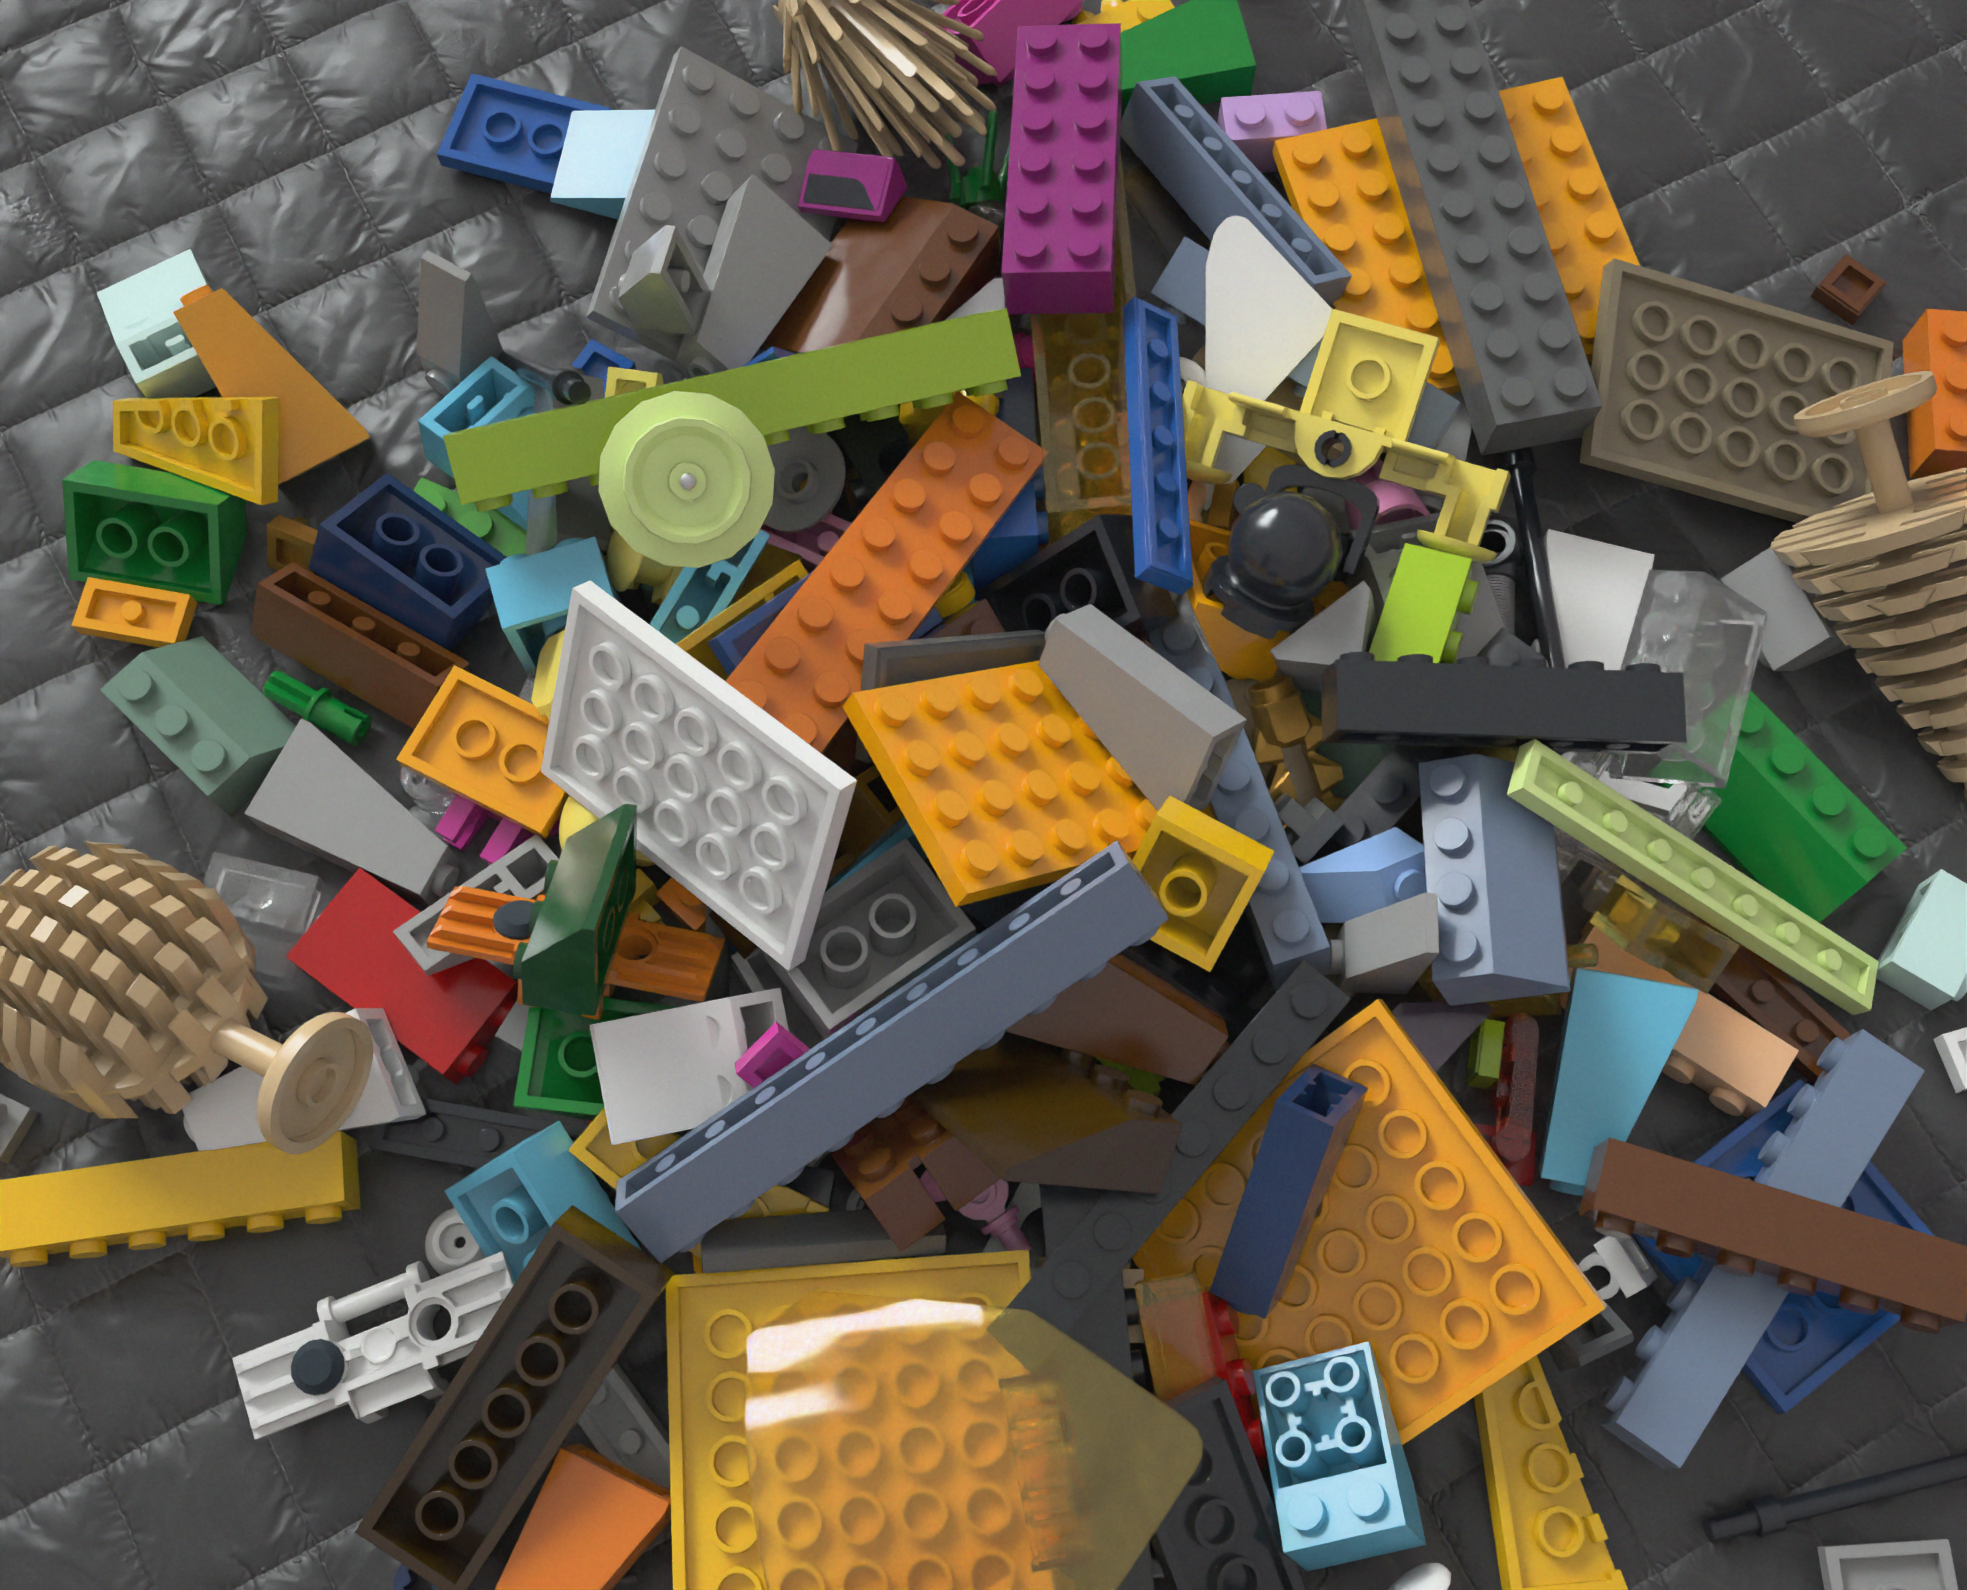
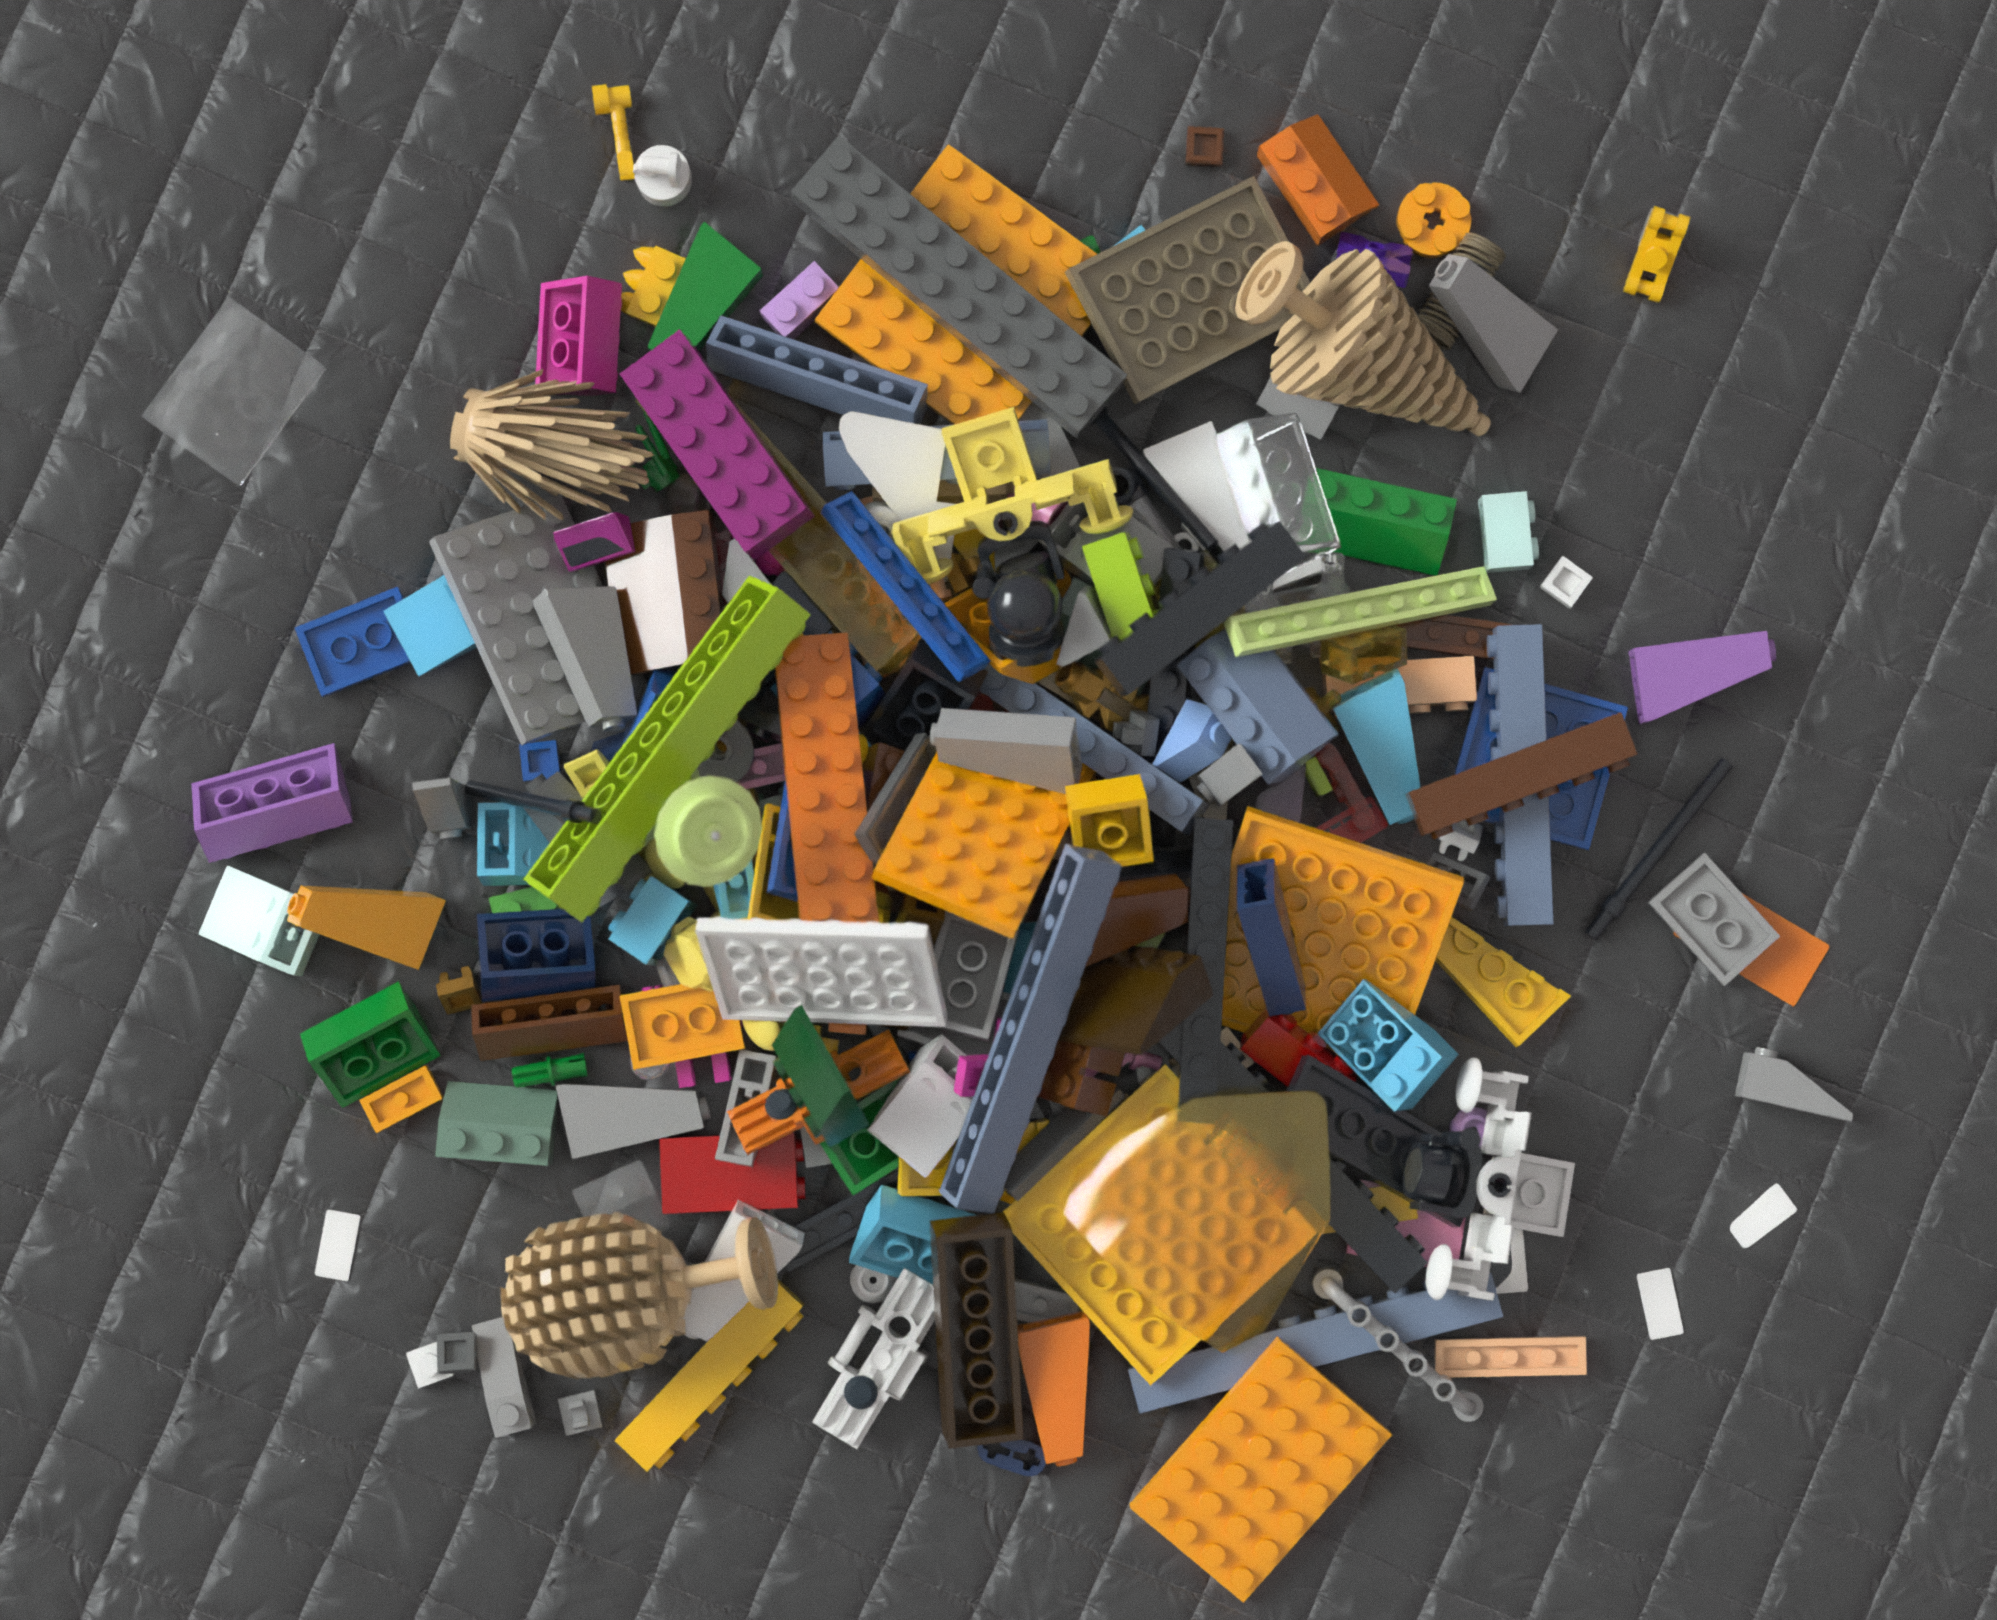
camera: 35 degrees left, 15 degrees up
yellow wing [113,397,279,505] -> none
light grey slope [618,225,710,335] -> none
clear yellow tile [1134,1271,1218,1406] -> none
none -> medium lavender slope [192,743,353,863]

